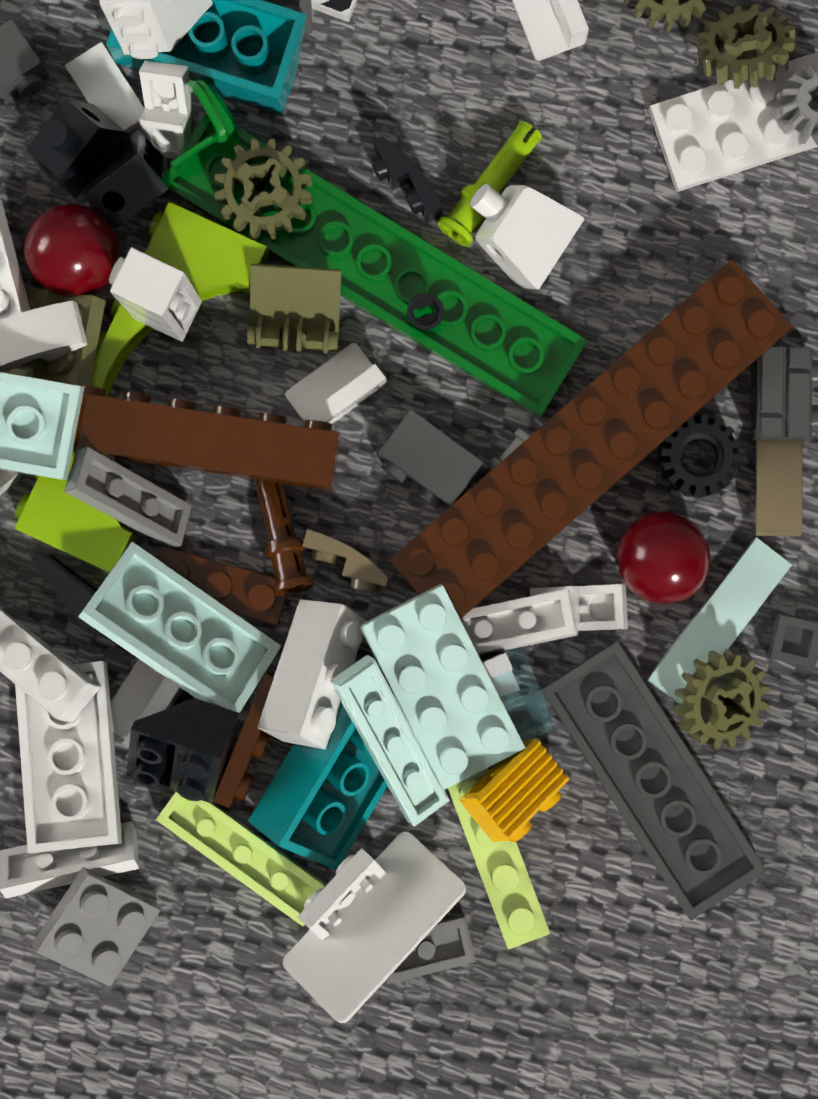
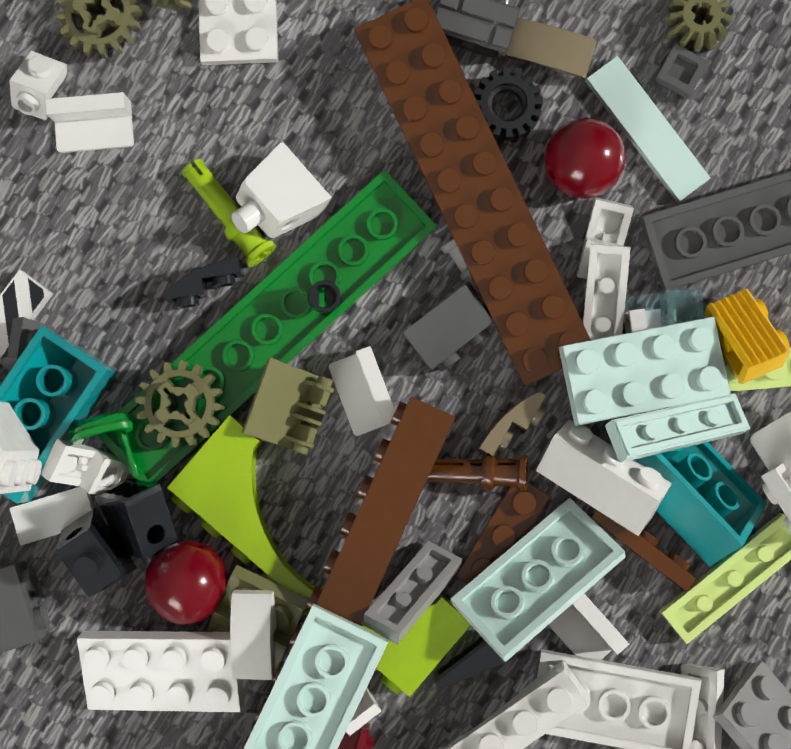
camera: 75 degrees left, 0 degrees up
white brick [109,247,202,342] -> none
black slope [126,698,239,804] -> none
olive gear [674,649,770,750] -> none

